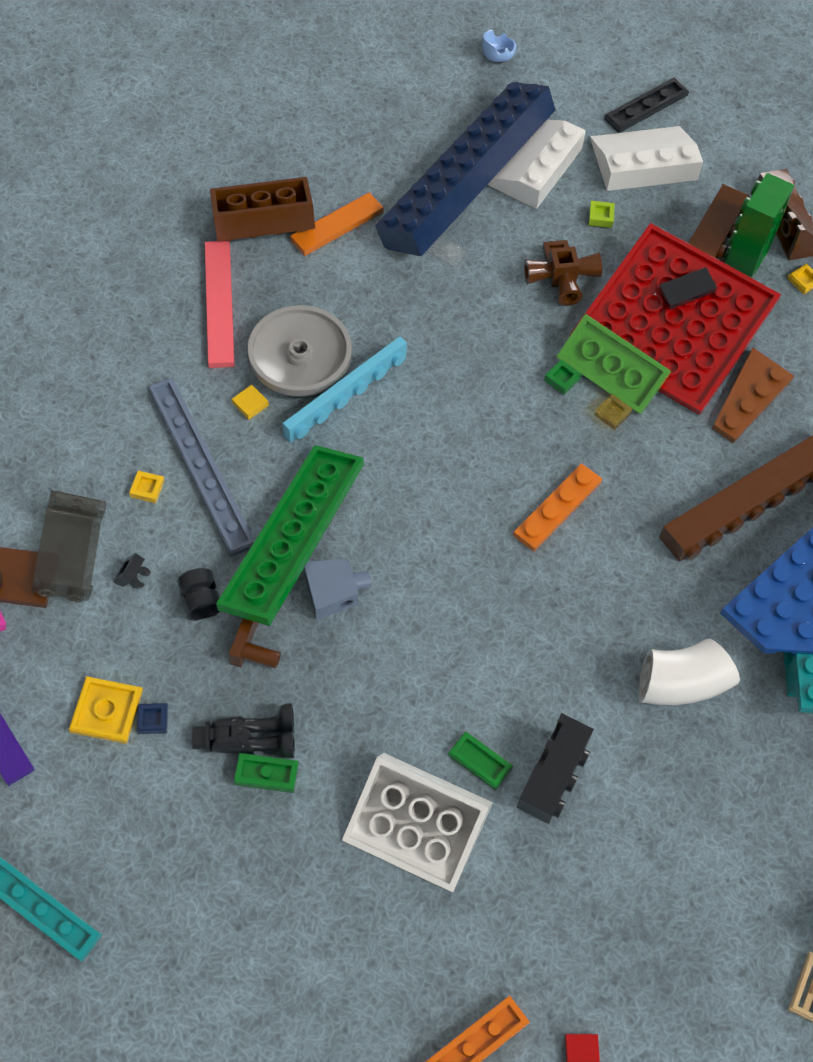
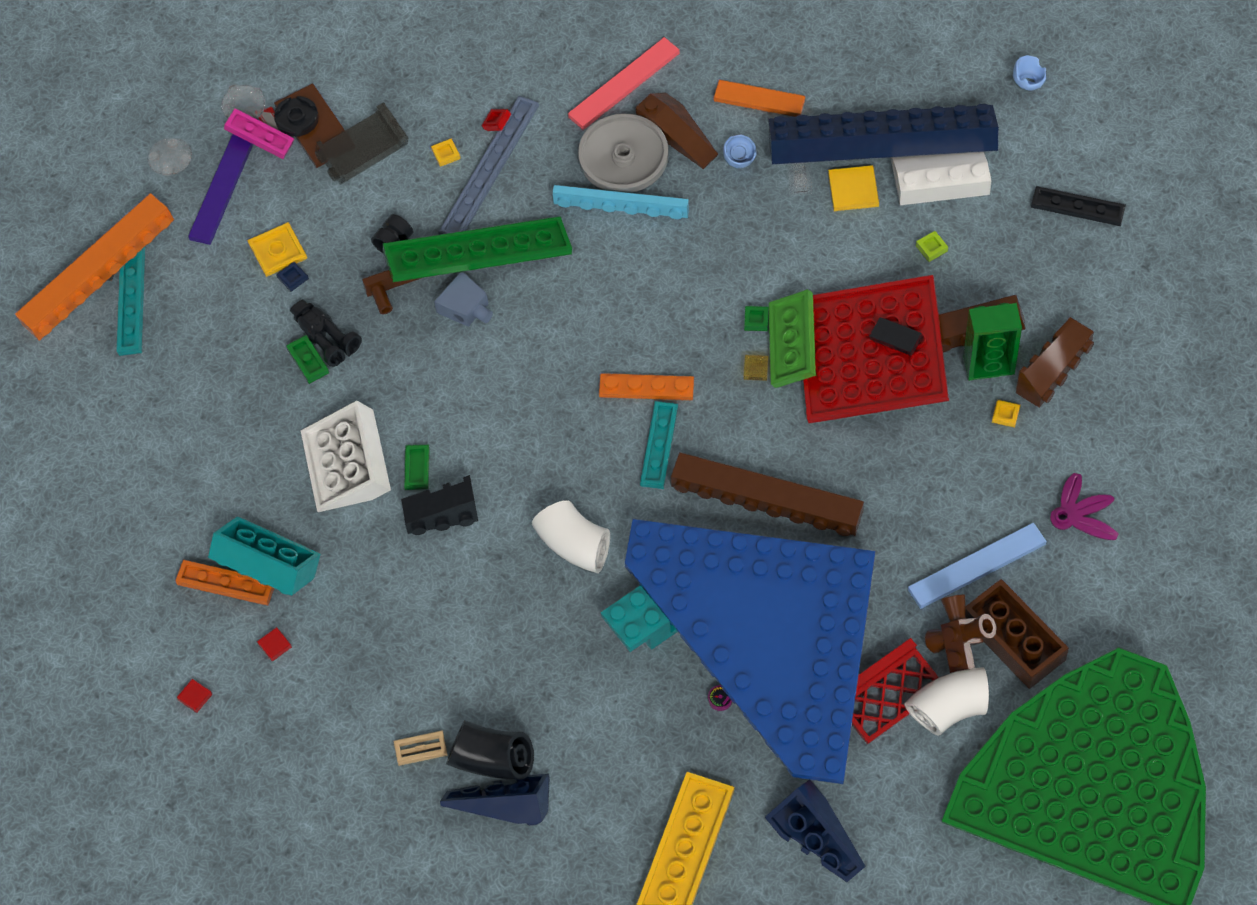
camera: 60 degrees right, 0 degrees up
black tile [113,553,151,589] -> none
reddish brown brick [210,177,315,241] -> none
yellow tile [232,385,269,420] -> none
reddish brown brick [524,240,602,306] -> none
white slope [590,126,703,191] -> none
dark orange wing [712,348,794,444] -> none
none -> teal brick [208,516,321,596]
none -> red tile [482,109,511,131]
none -> reddish brown wedge [636,92,718,169]
none -> teal tile [640,401,678,489]
none -> light blue hair [723,134,757,168]
none -> yellow tile [828,165,879,211]

